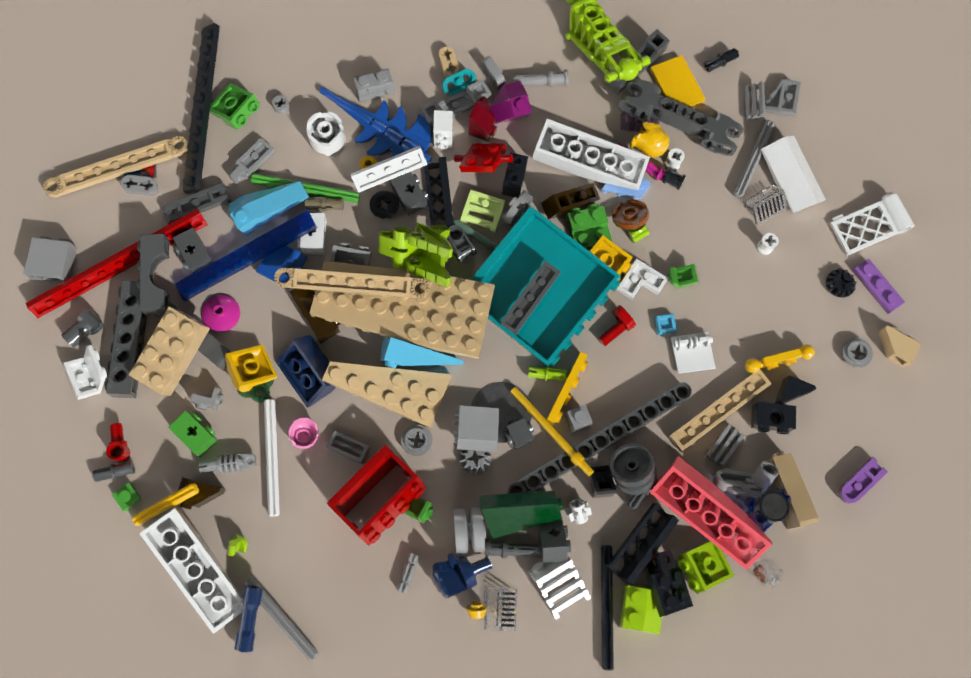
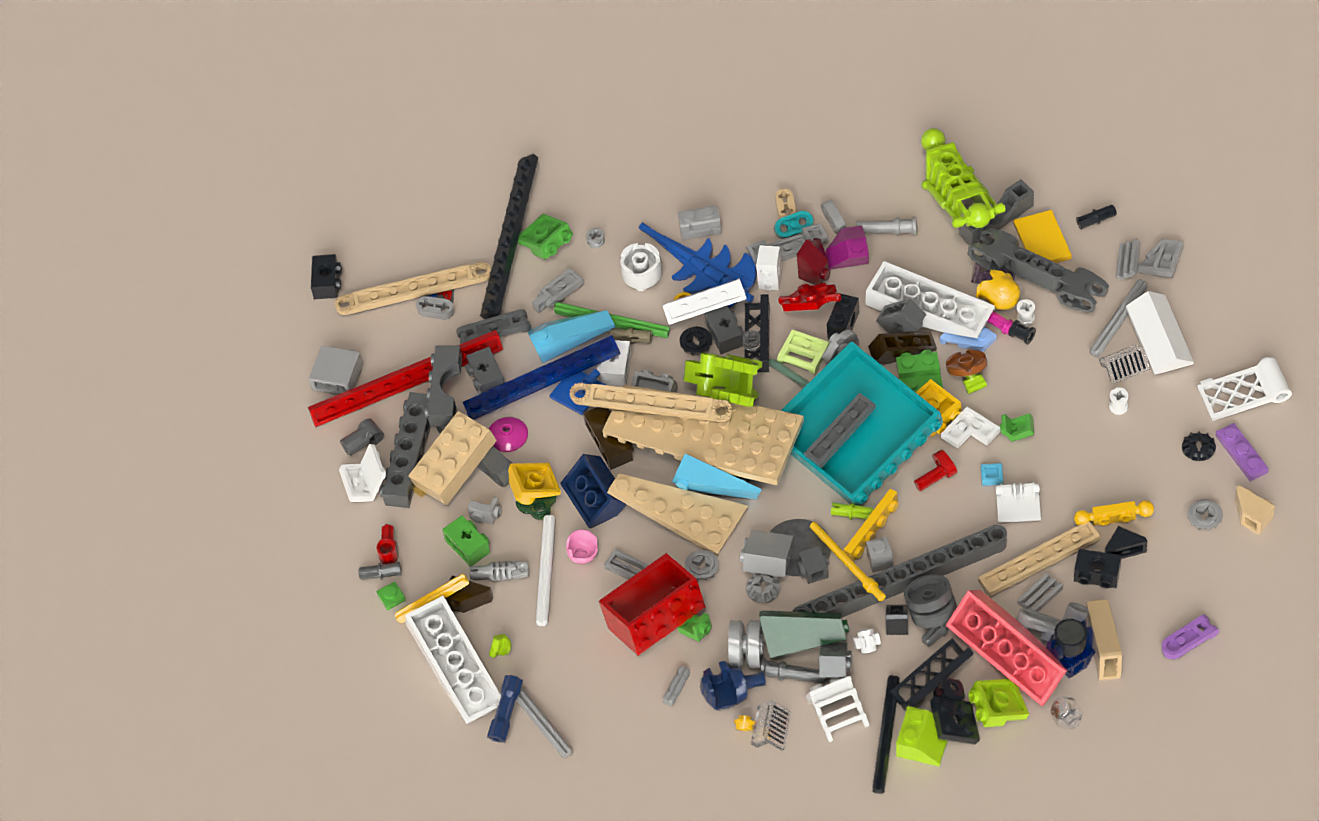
camera: 20 degrees right, 20 degrees down
dark grey piece [447,225,477,263] -> none
none -> black brick [311,254,342,299]
none -> clear bush [742,330,760,351]
none -> dark grey brick [876,298,926,333]

